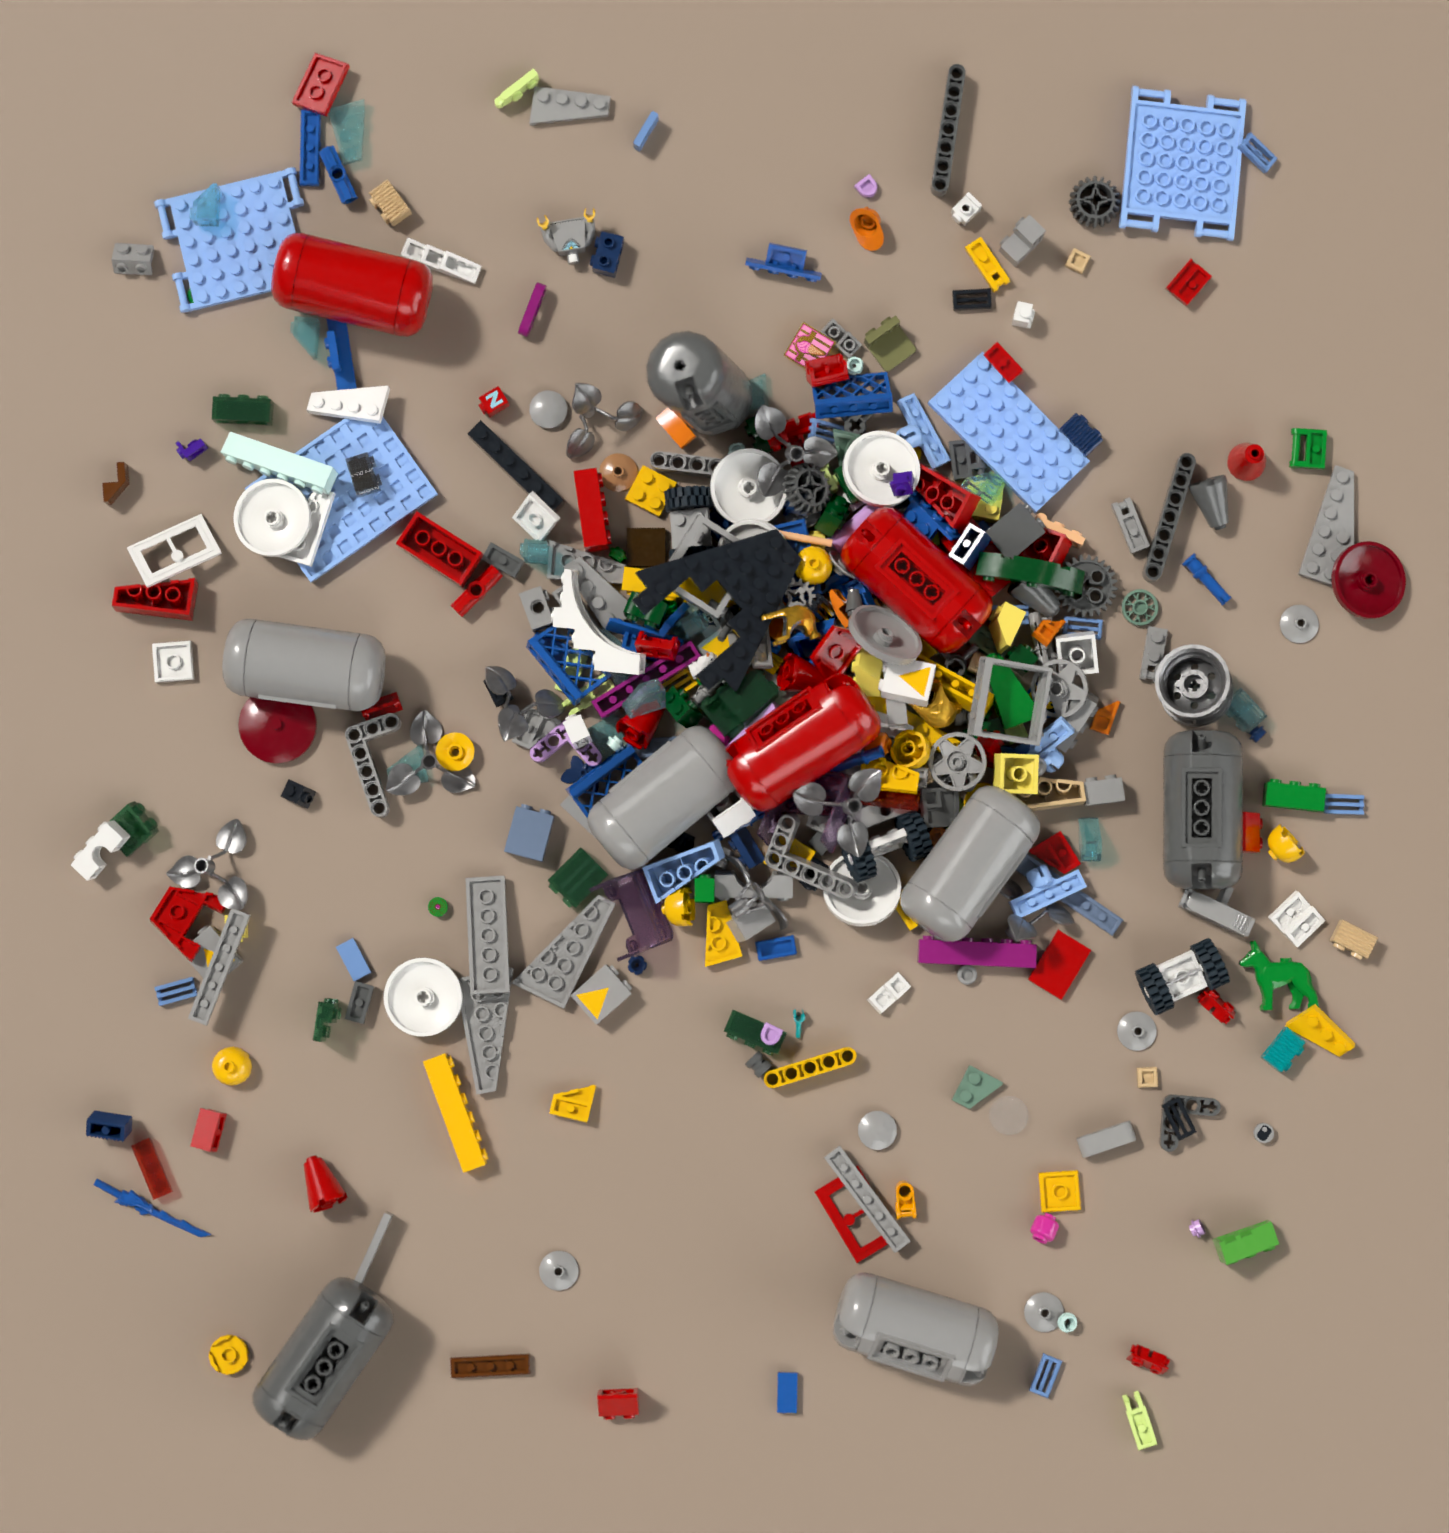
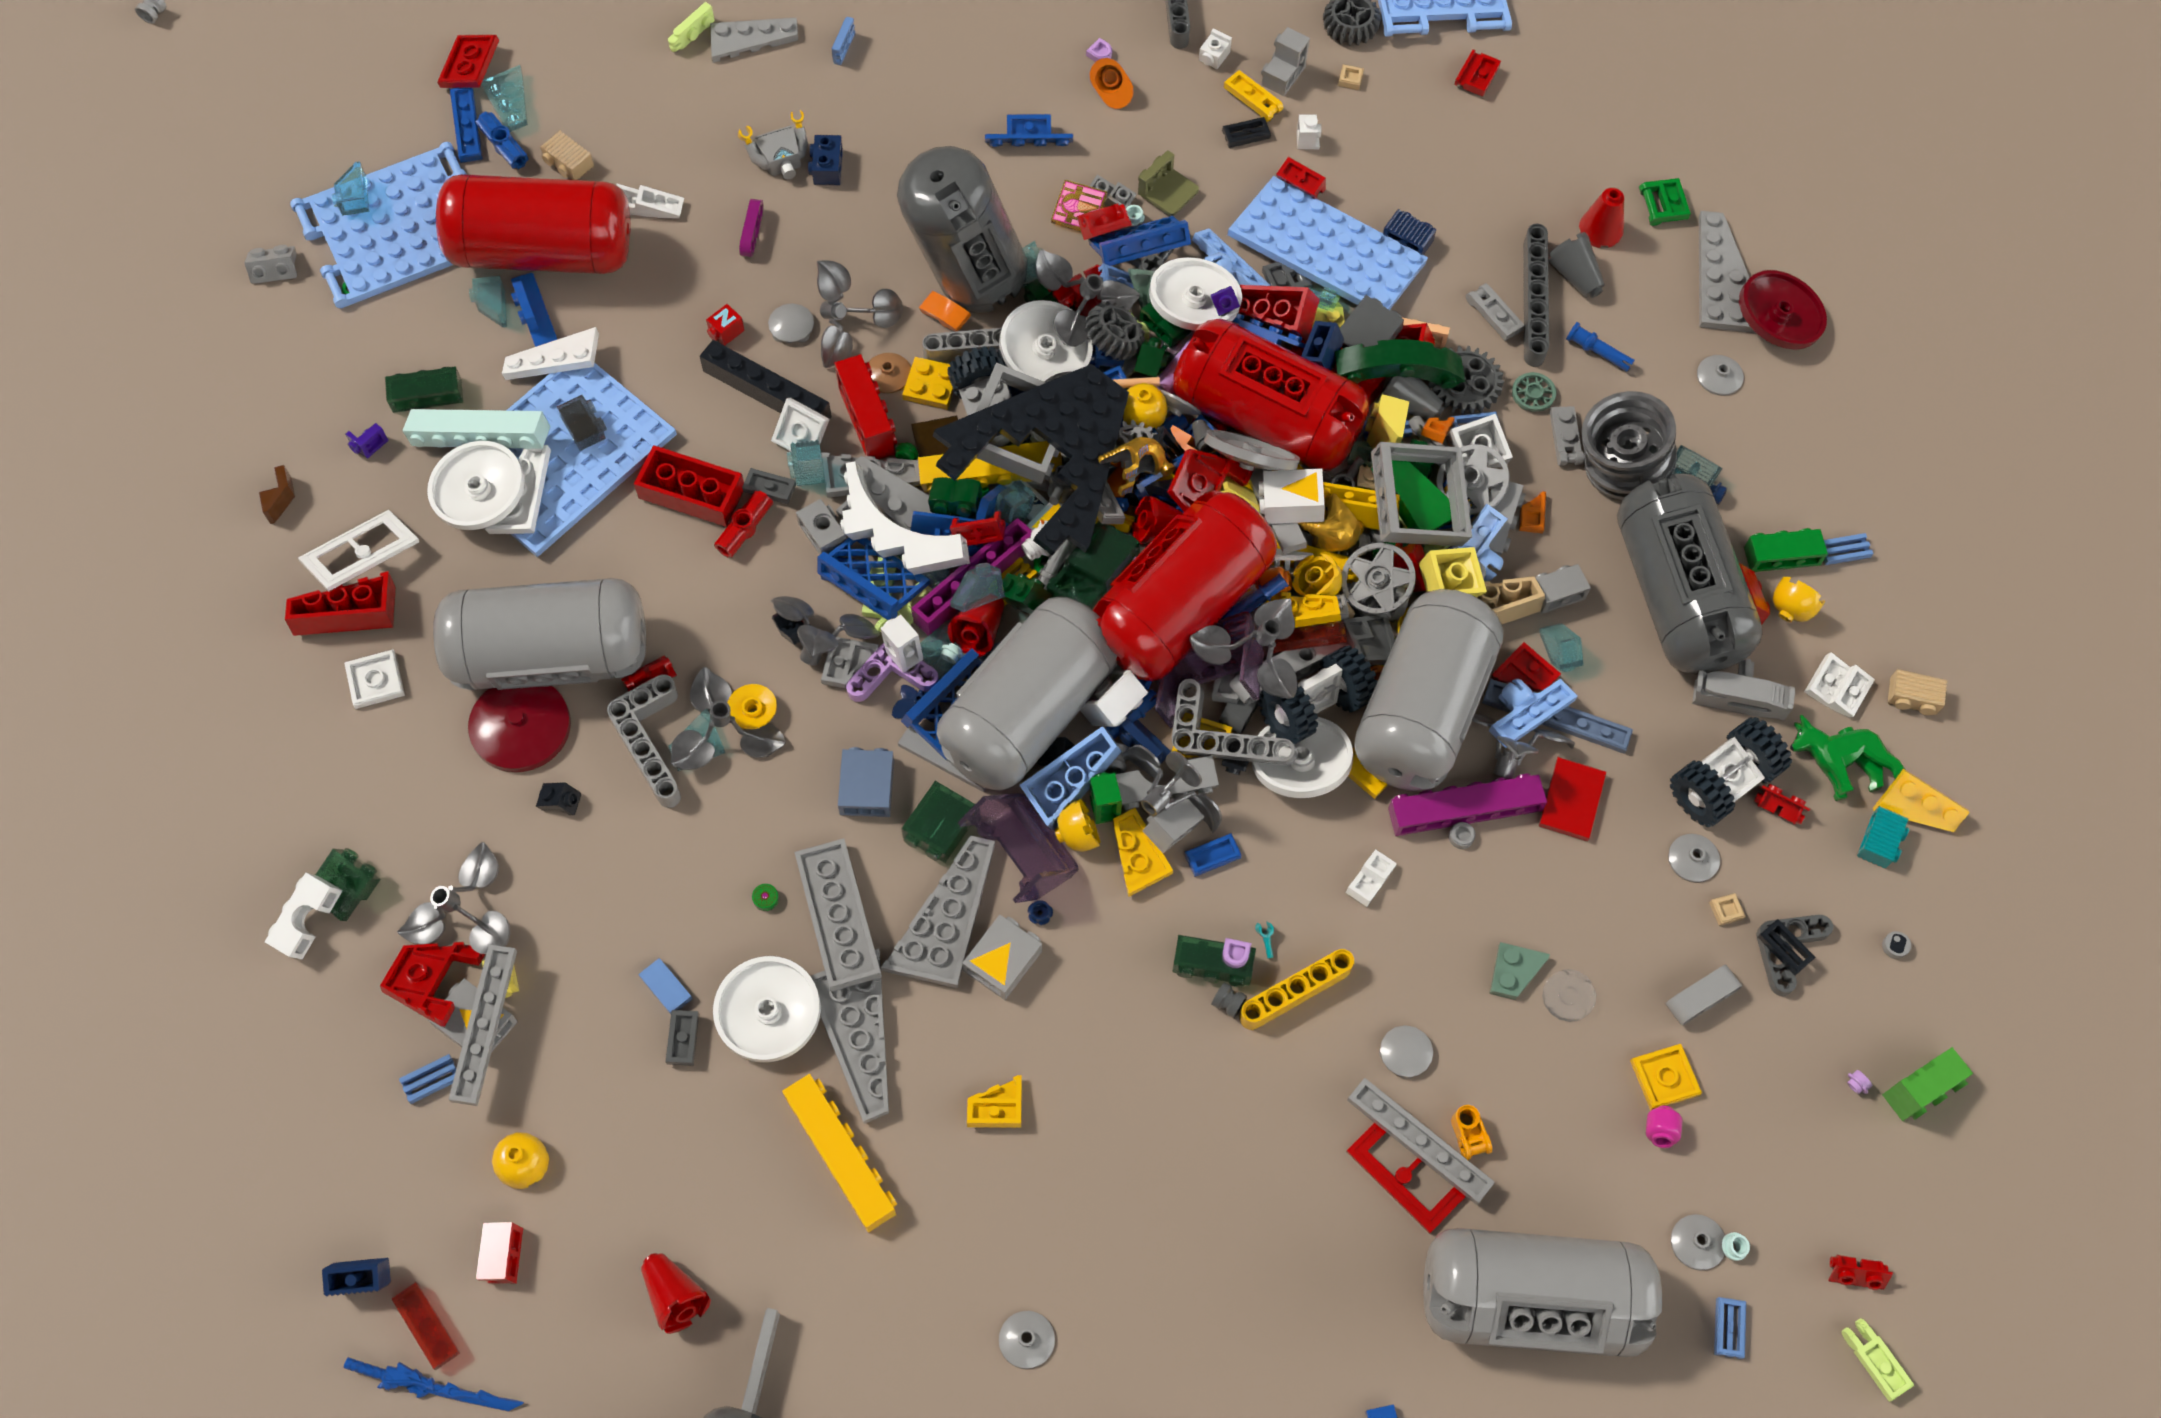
camera: 15 degrees left, 20 degrees down
clear green plate [313,998,342,1042] -> none

